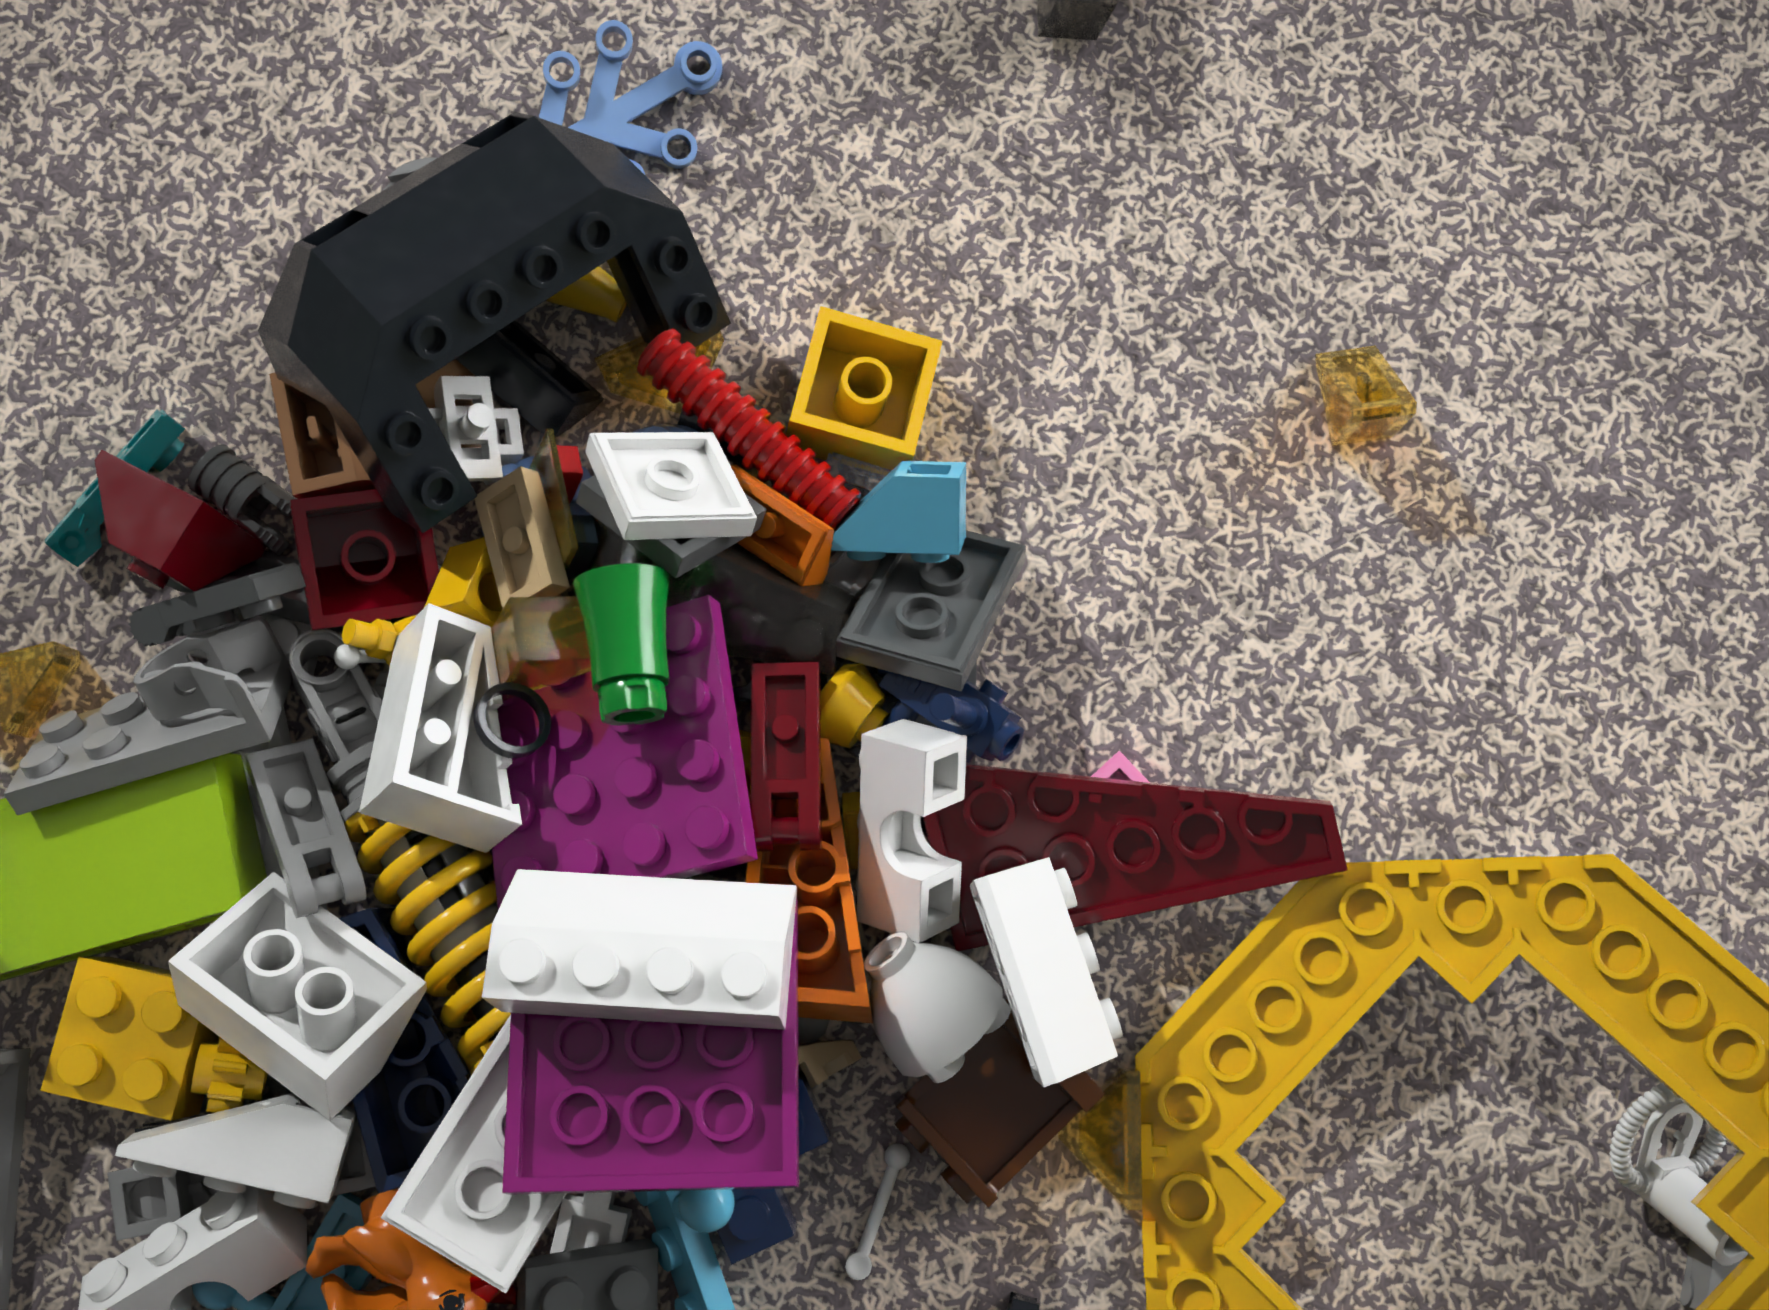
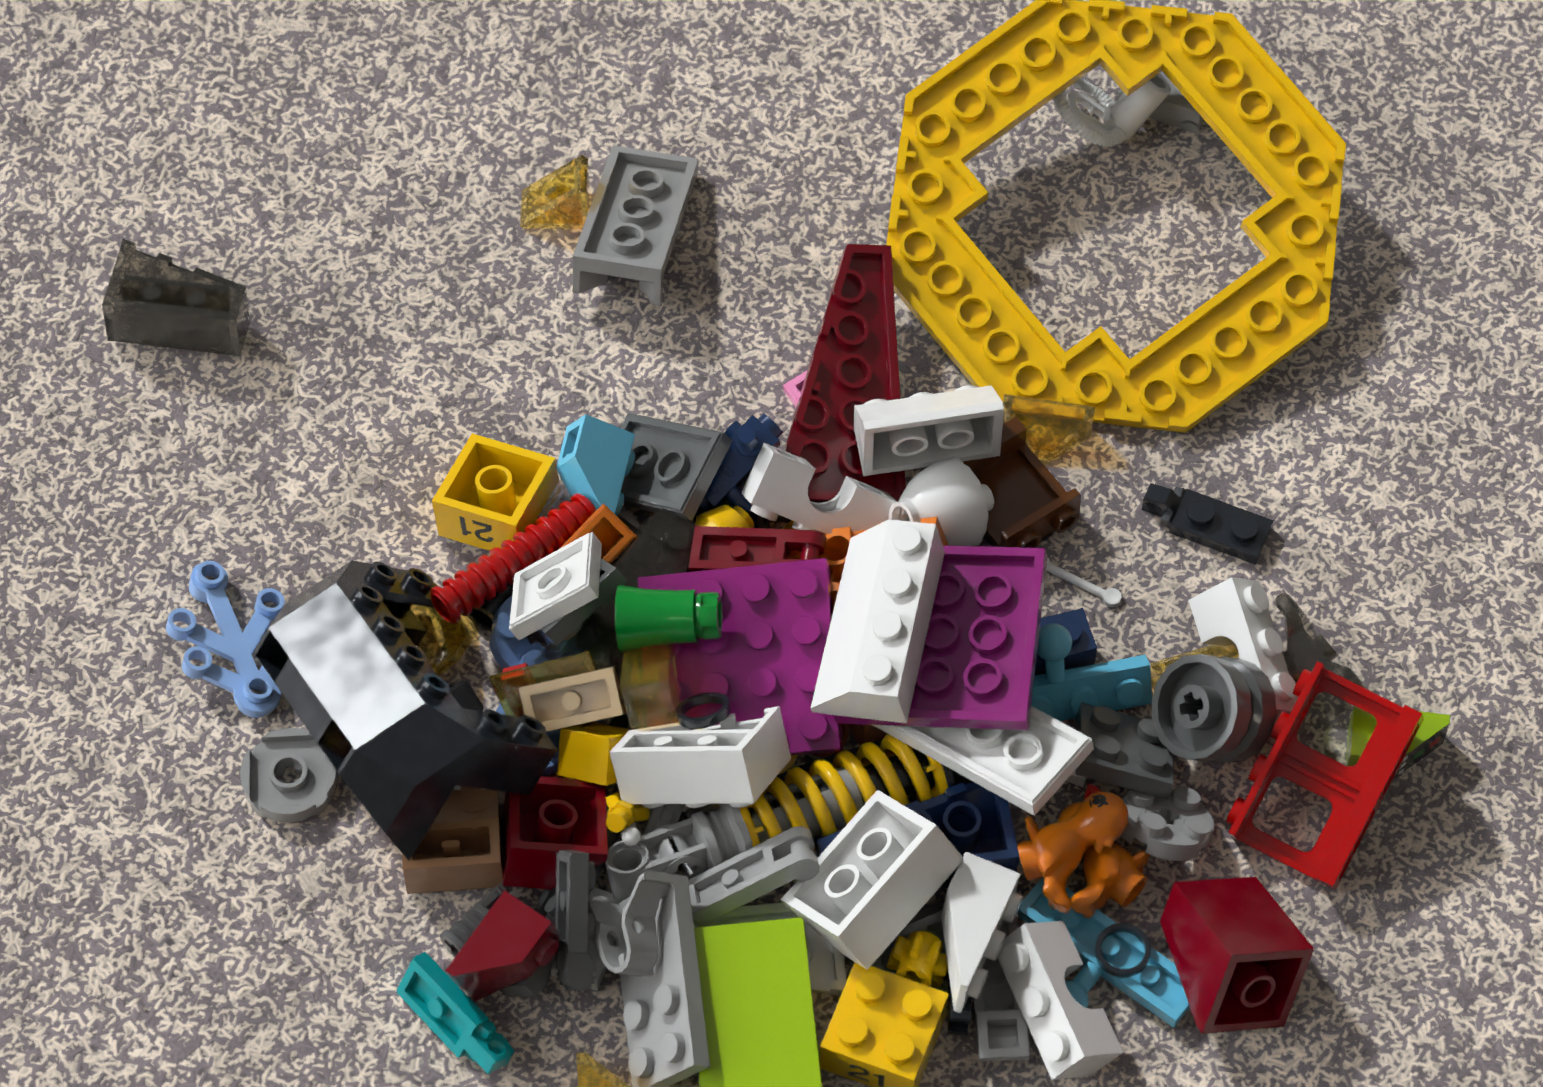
camera: 80 degrees left, 20 degrees down
none -> light grey plate [572,145,698,306]

